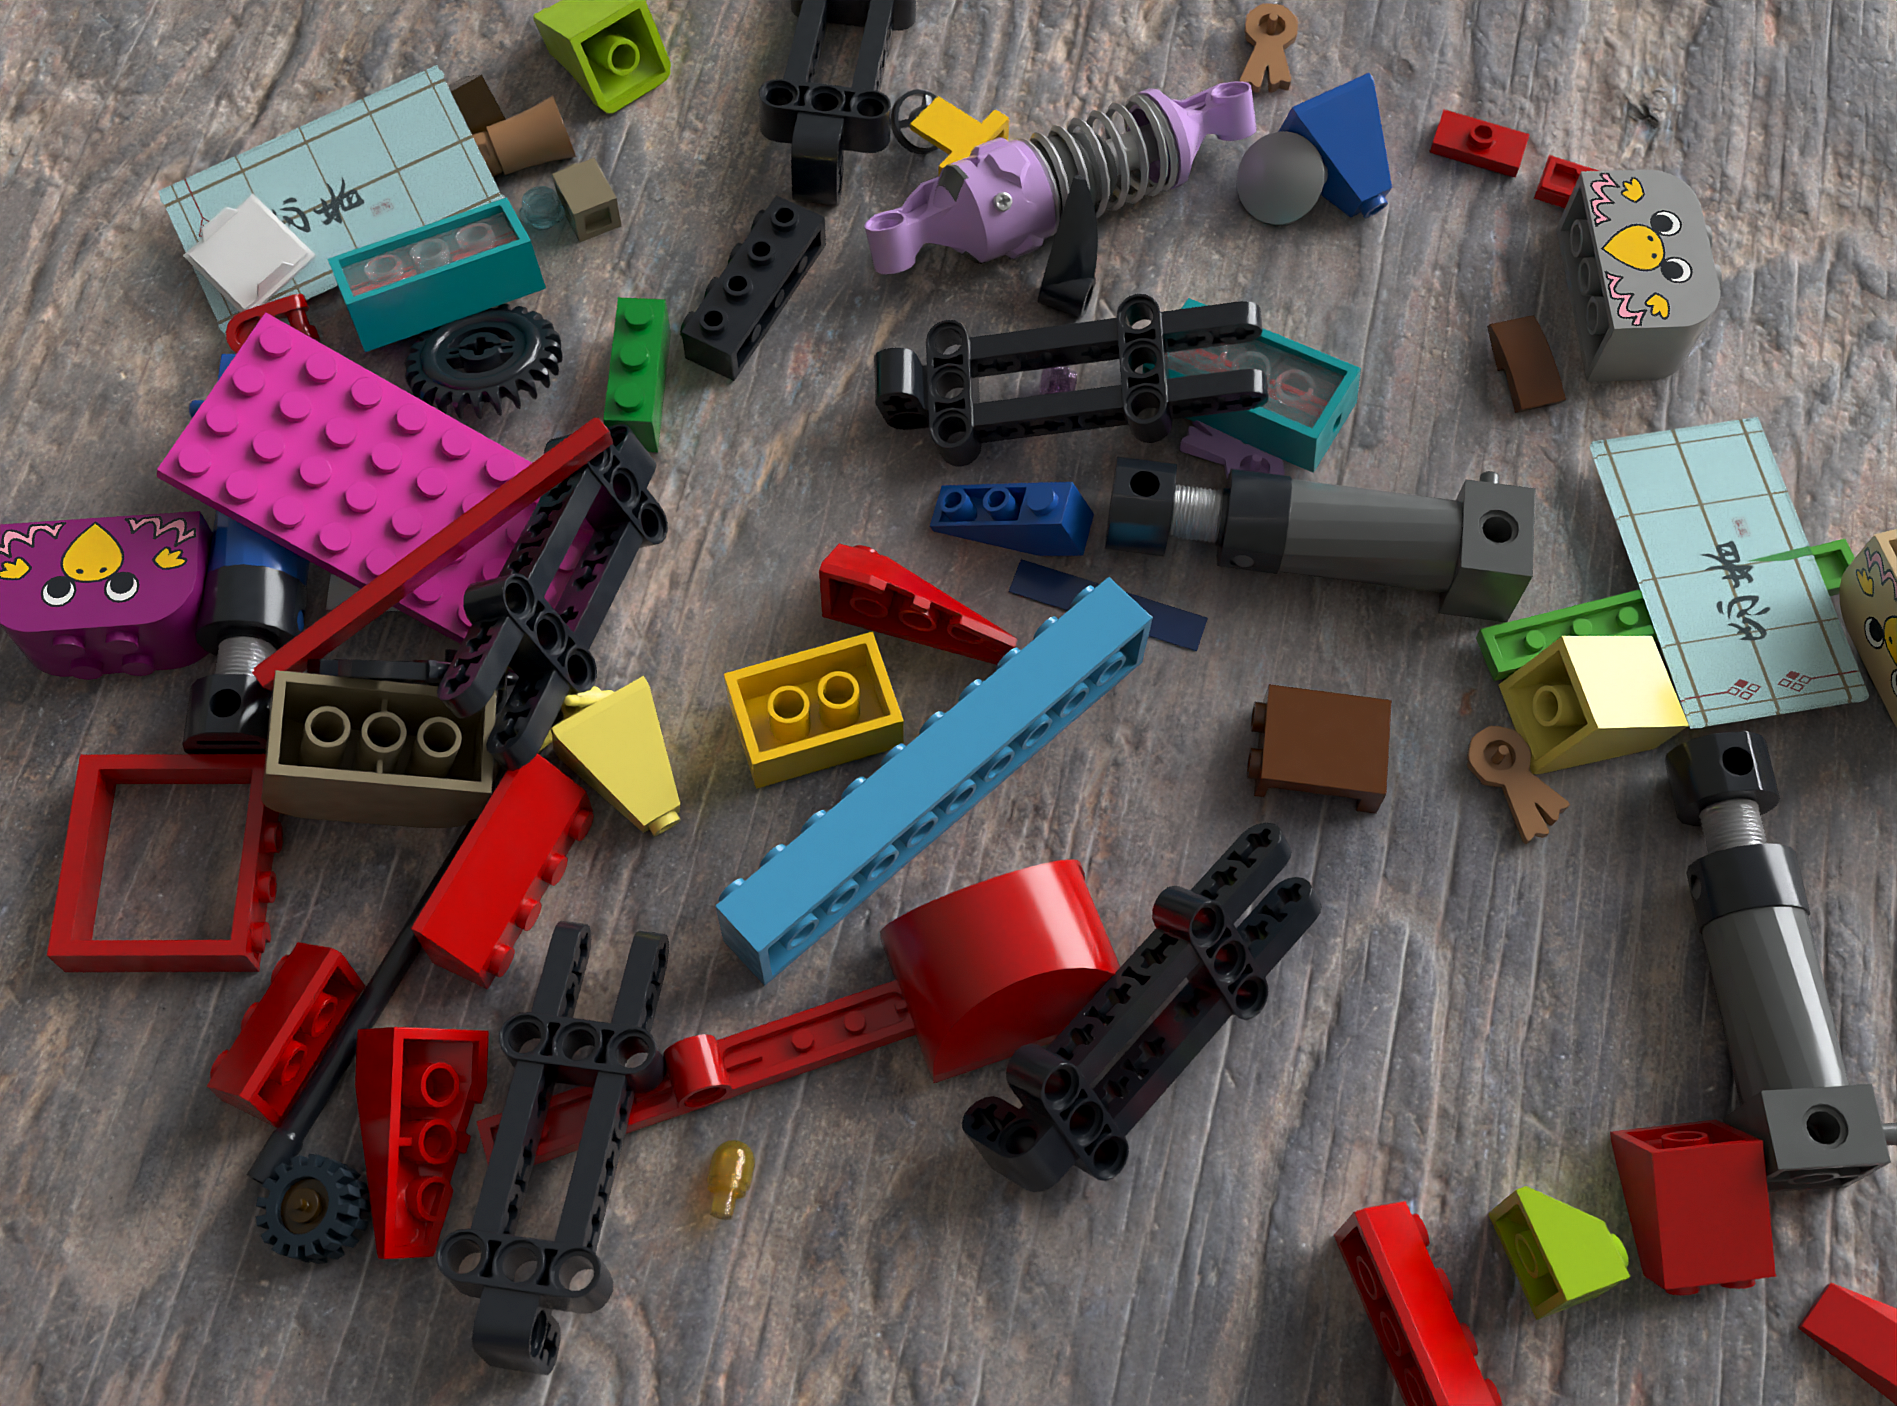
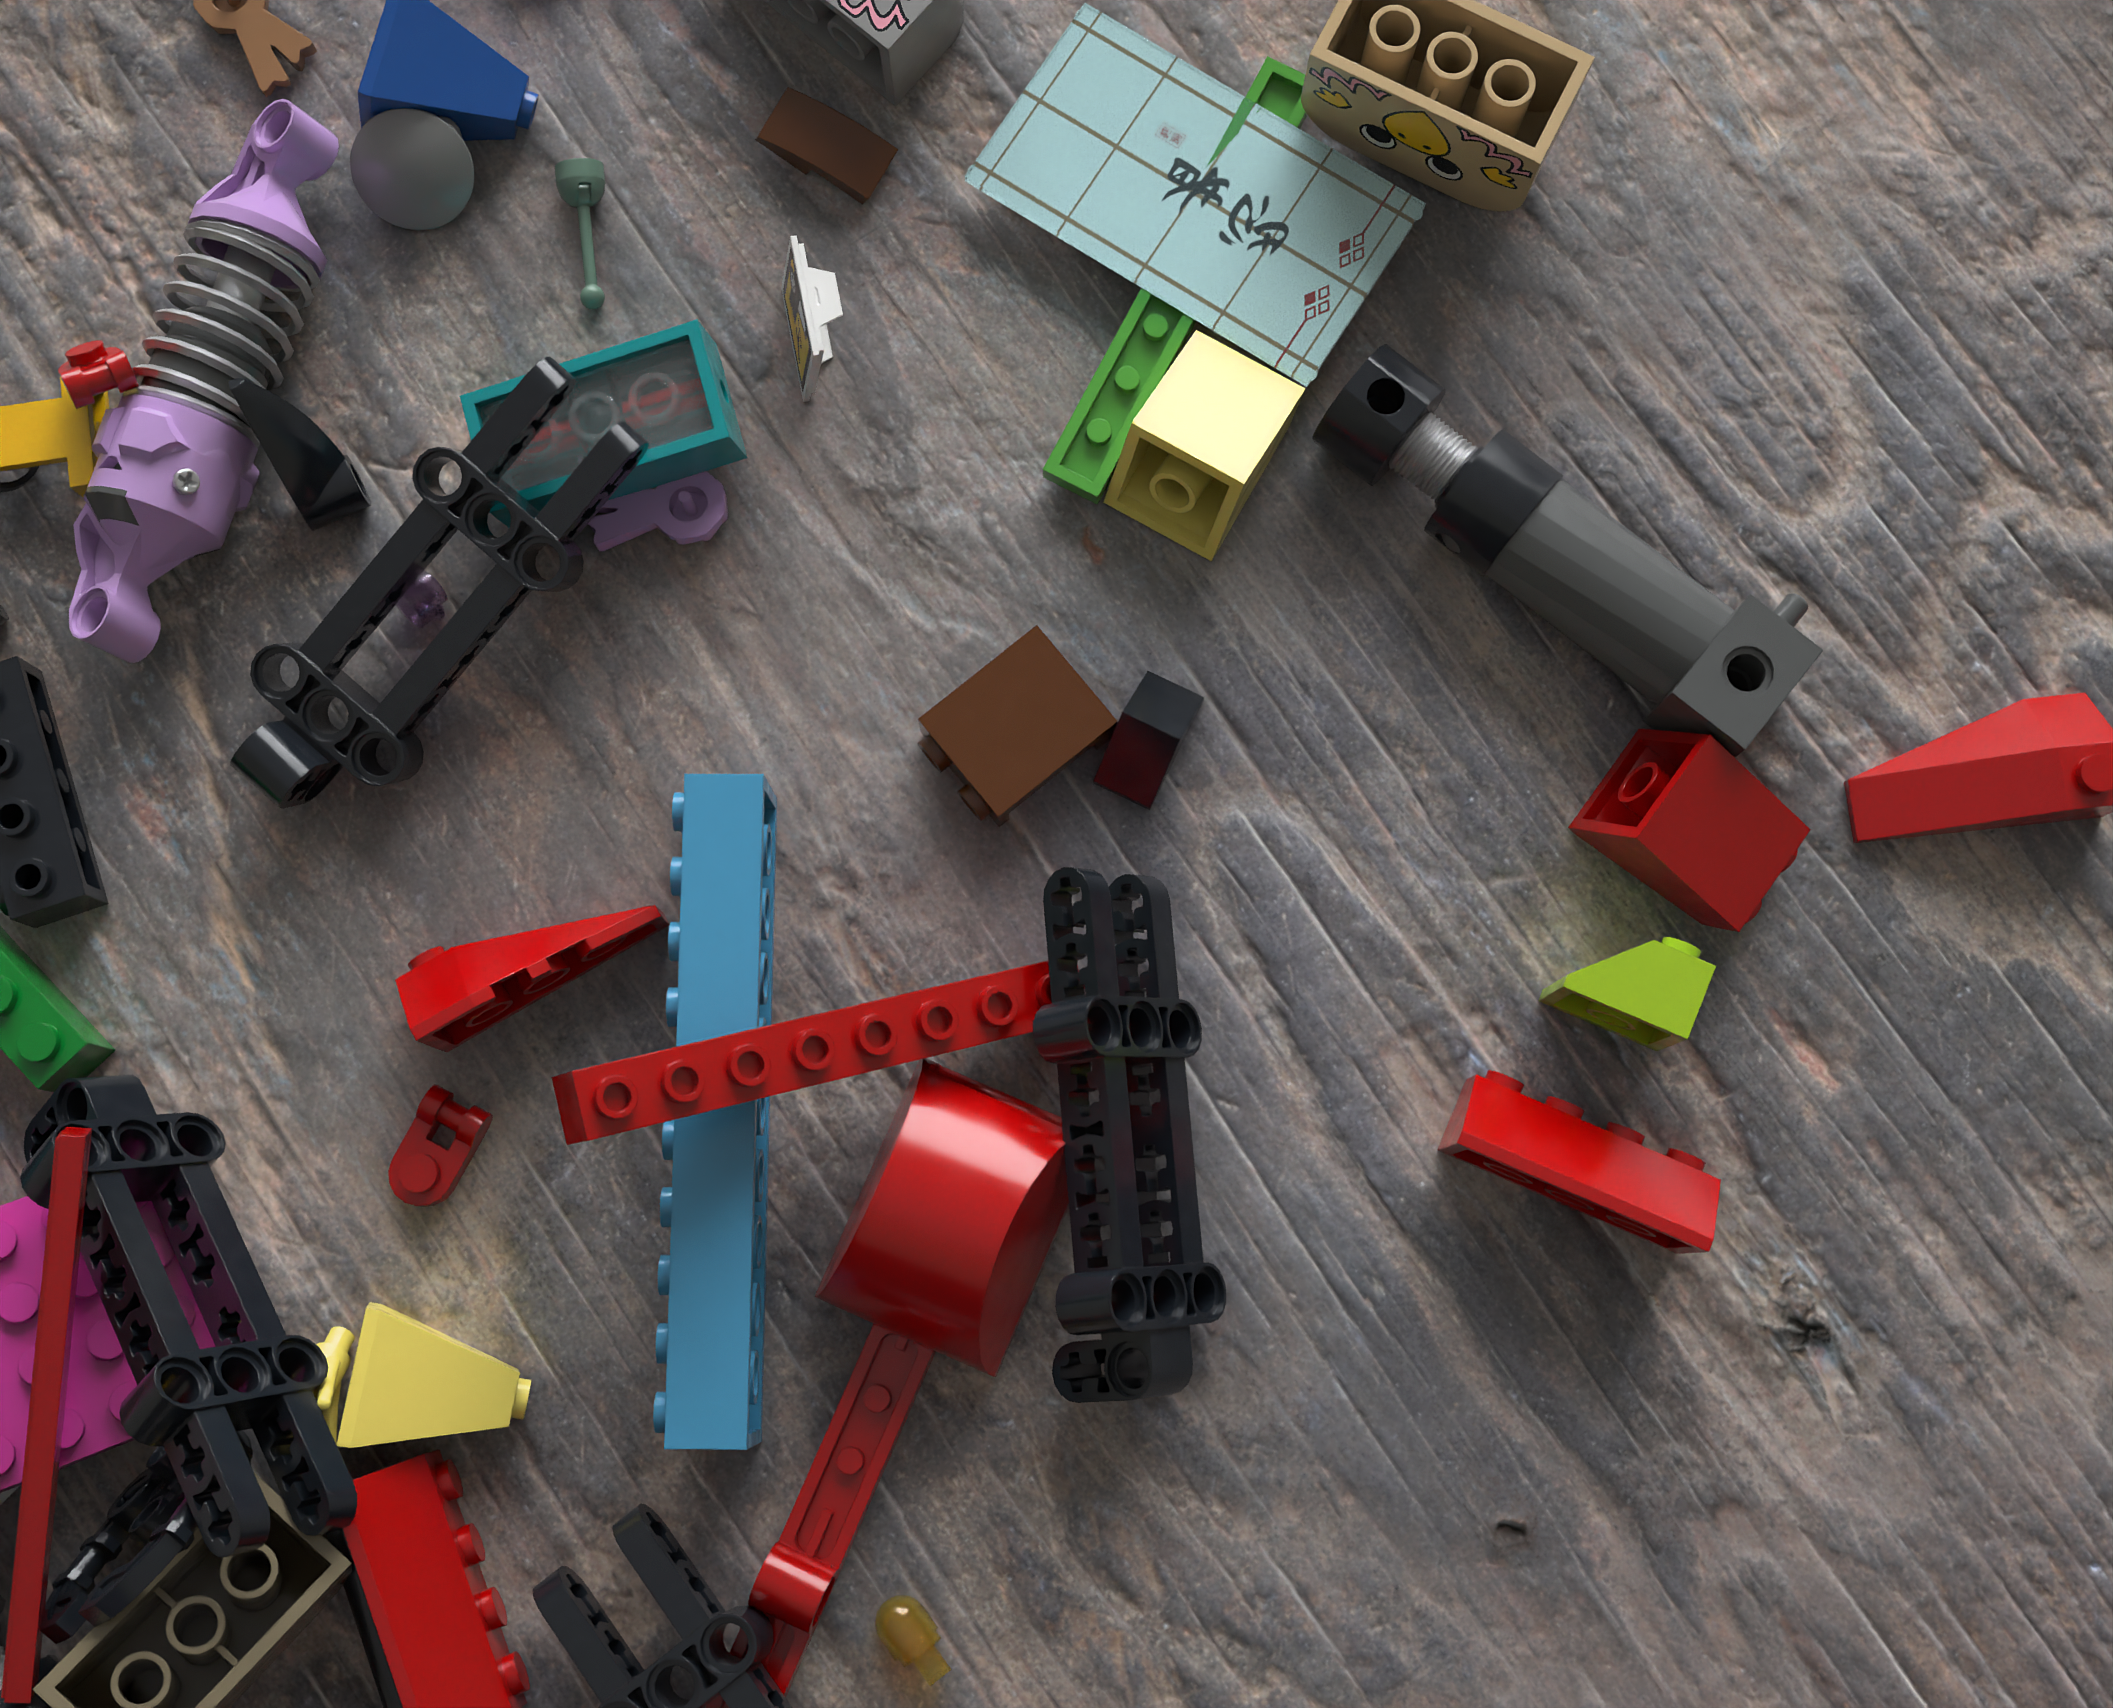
camera: 45 degrees left, 15 degrees up
yellow brick [724,631,904,789] -> none
blue slope [930,482,1094,556] -> none
dark blue sticker [1008,559,1208,651] -> none
dark grey piece [1105,456,1536,622] -> none
medium nougat piece [1467,726,1570,844] -> none
none -> red plate [58,340,139,409]
none -> red plate [388,1084,493,1207]
none -> red brick [551,960,1079,1145]
none -> sand green hinge [555,158,606,310]
none -> white piece [781,235,843,402]
none -> slope [1093,671,1204,810]

